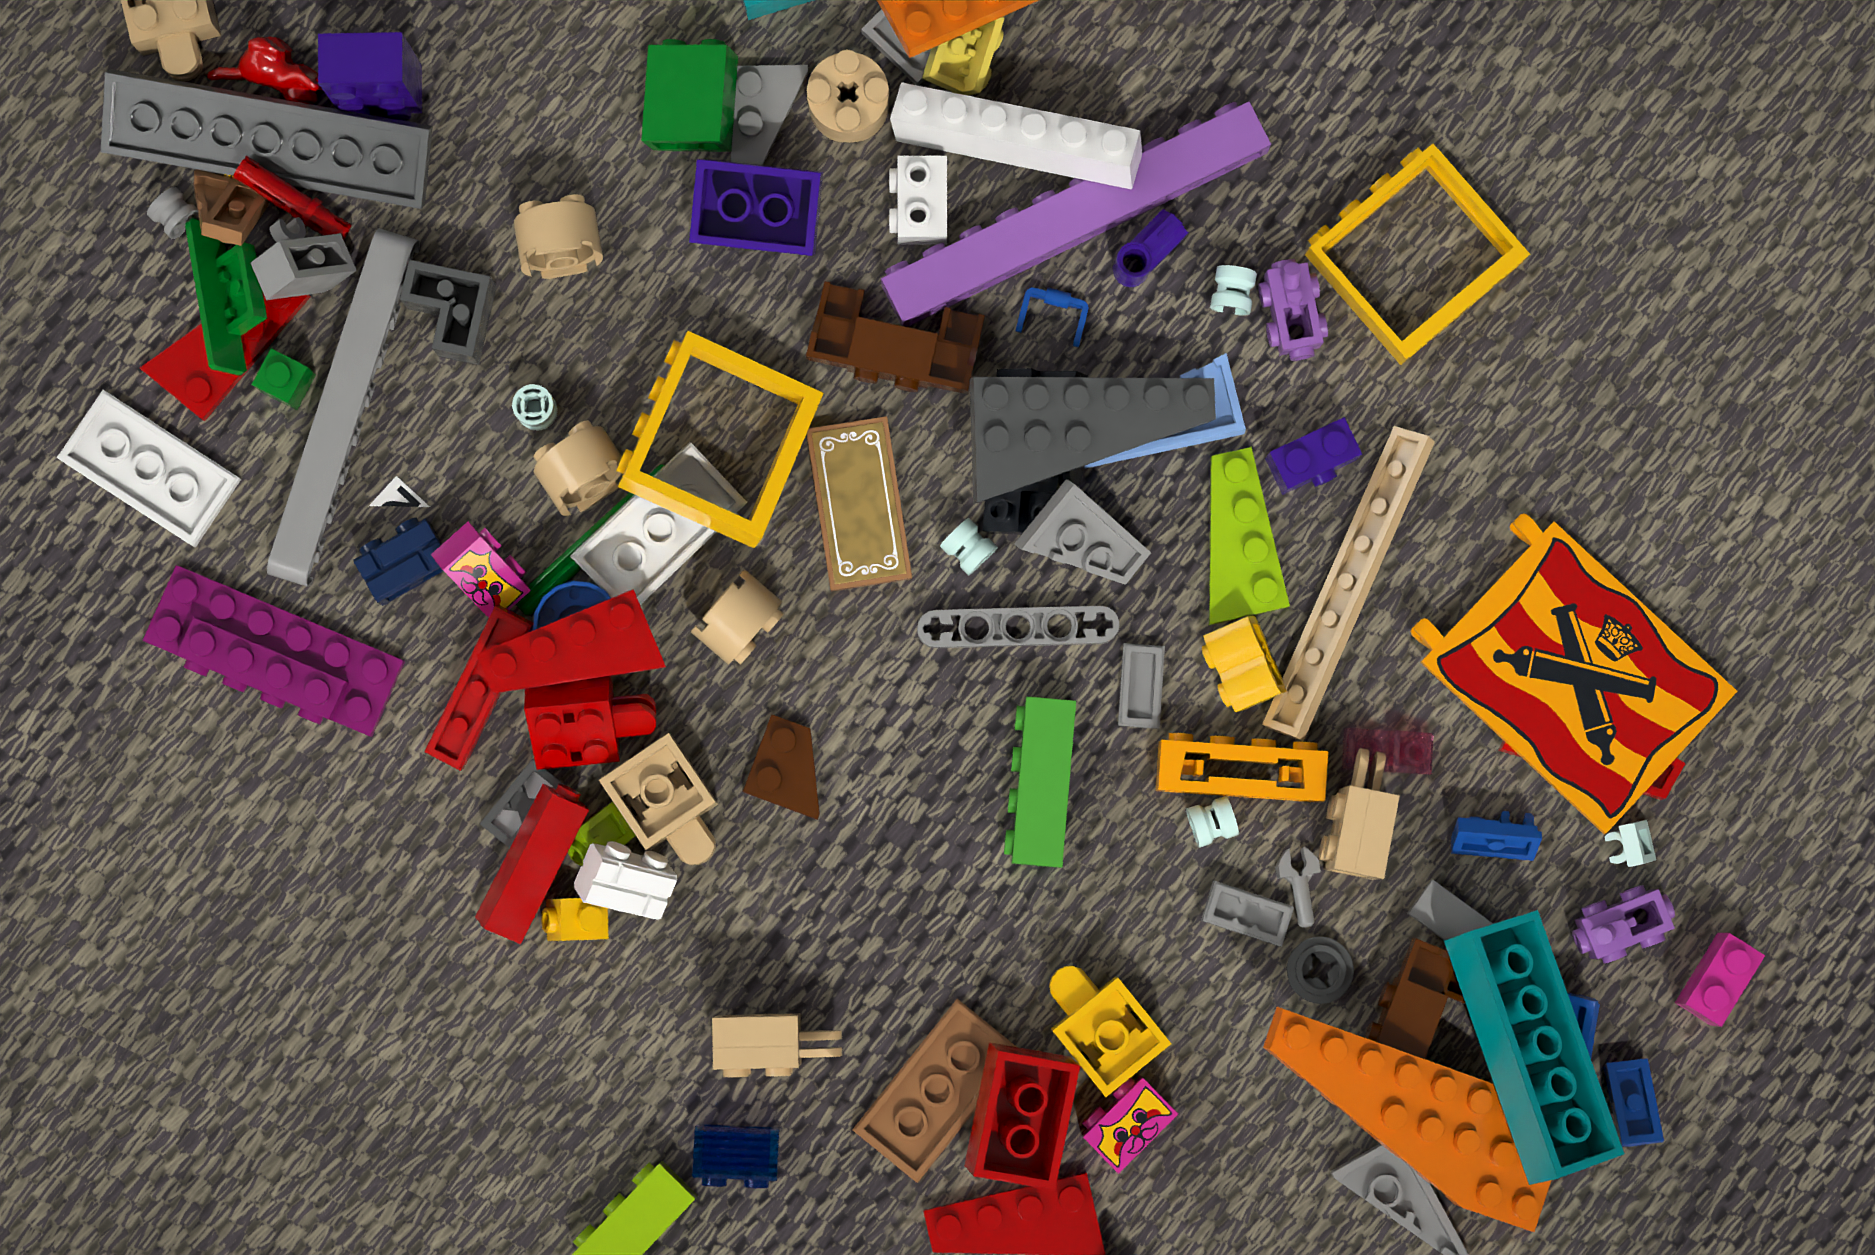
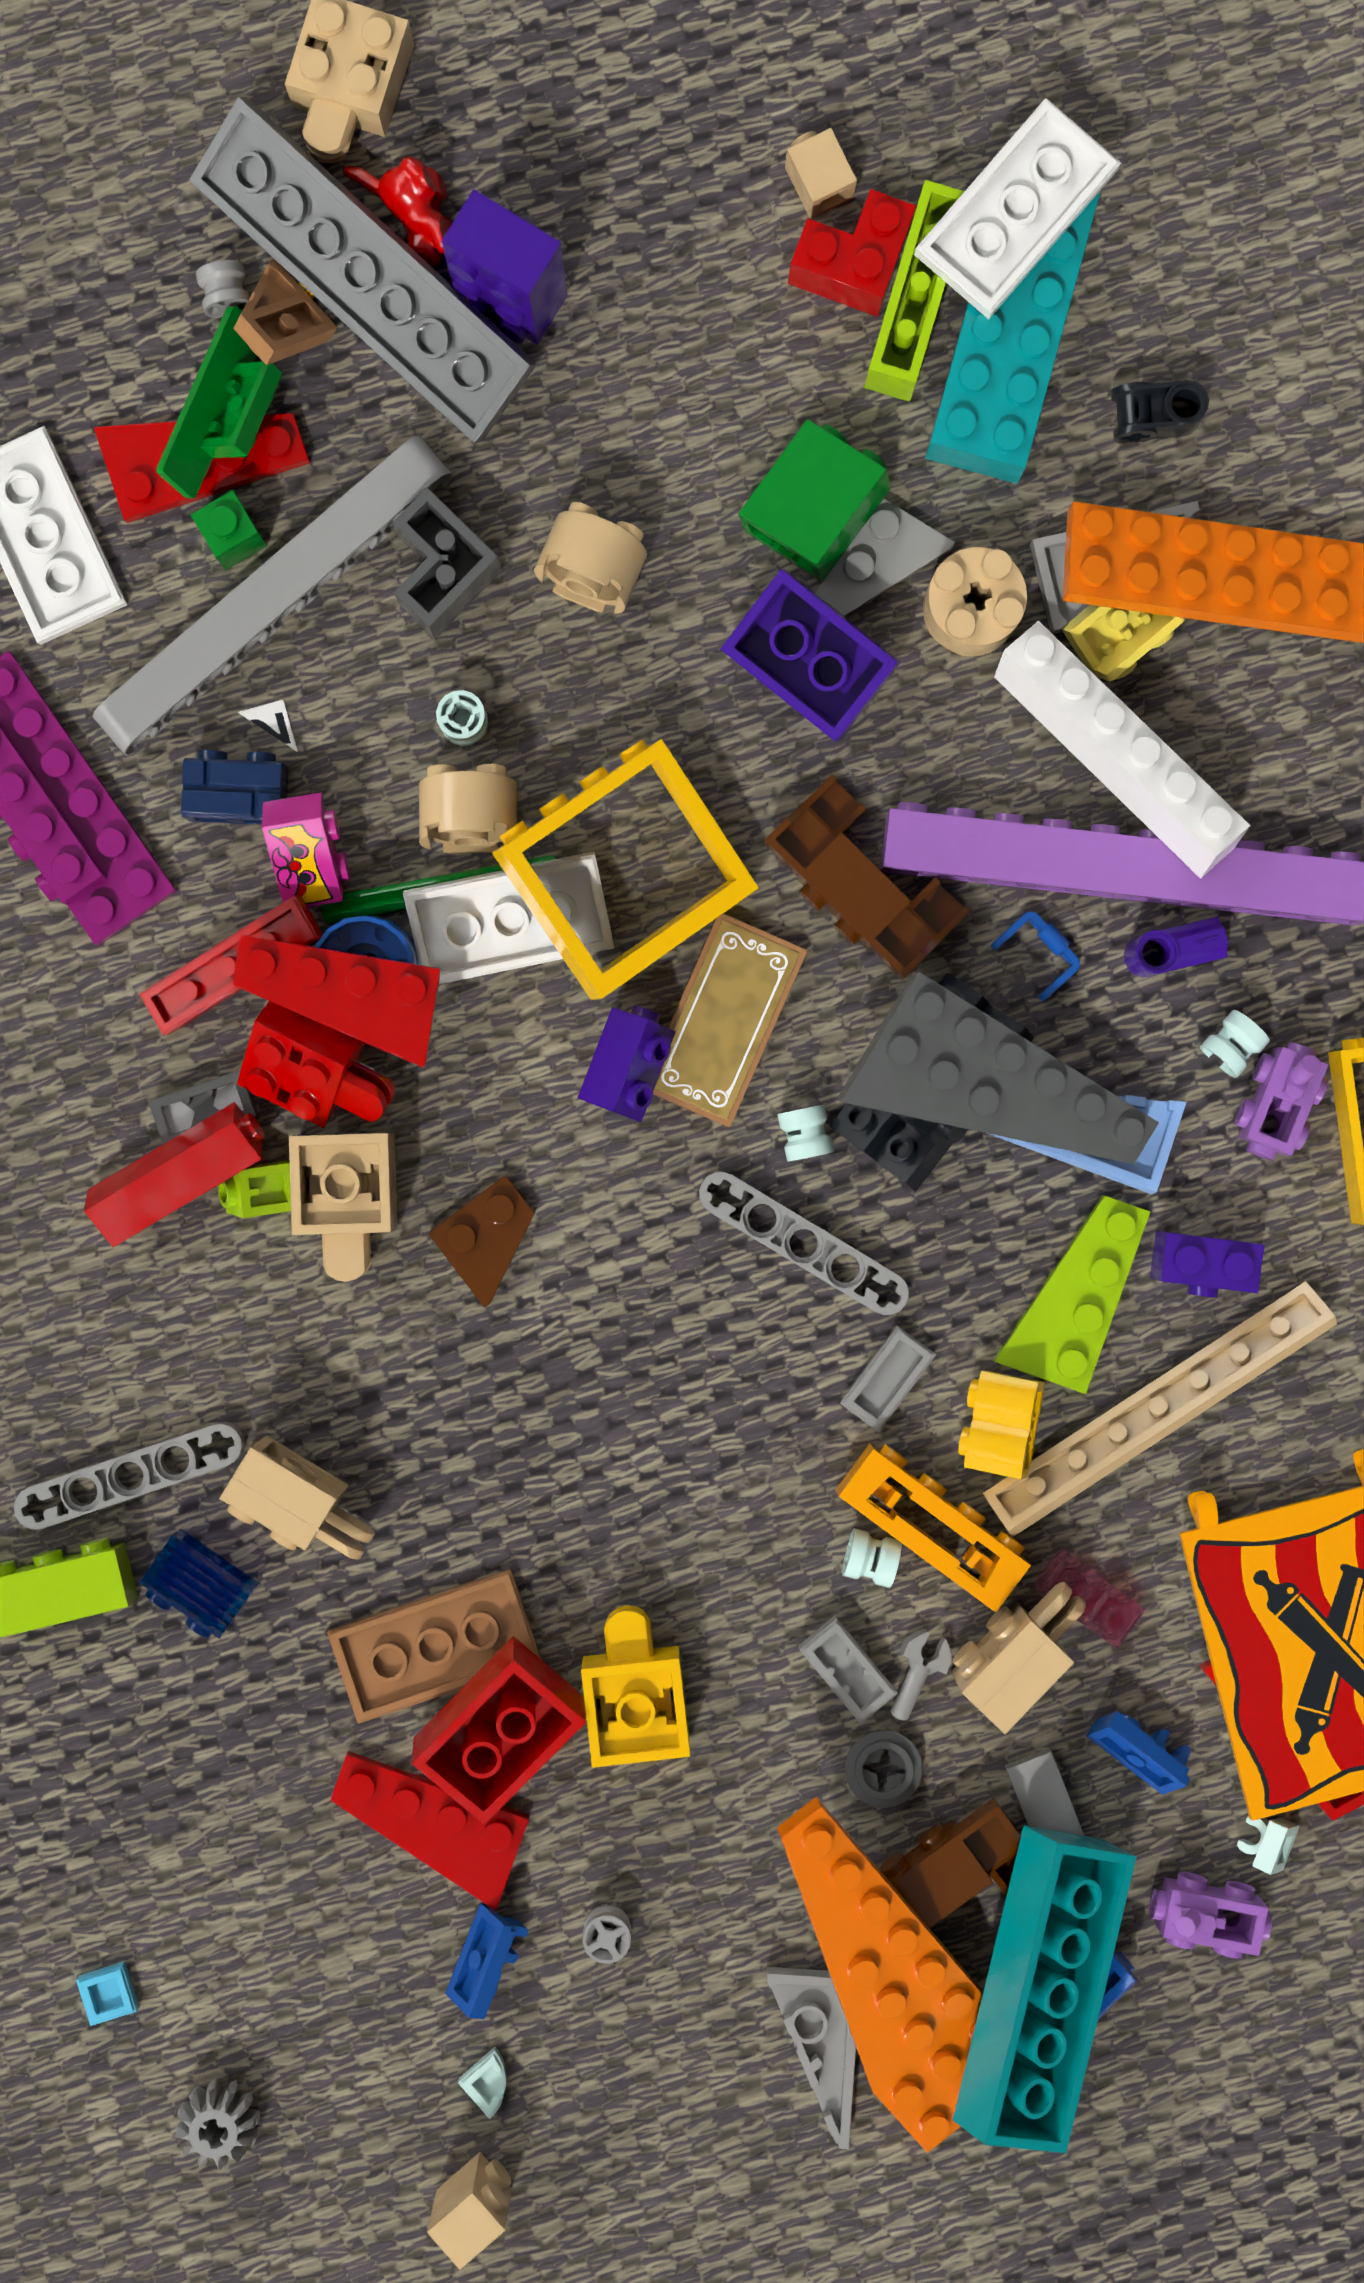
camera: 35 degrees right, 5 degrees up
red pin [233,155,352,240] -> none
light grey brick [251,217,357,300] -> none
yellow bracket [541,898,609,941] -> none
white brick [574,841,677,920] -> none
tan brick [691,569,784,665] -> none
white brick [889,156,947,244] -> none
bright green brick [1004,696,1076,868] -> none
light grey wing [1014,479,1151,585] -> none
brick [1081,1076,1178,1174] -> none
blue plate [1604,1058,1664,1147] -> none
dark pink brick [1675,933,1765,1027] -> none
none -> light grey beam [14,1421,245,1530]
none -> dark purple brick [578,1005,676,1122]
none -> light grey wheel [582,1904,631,1964]

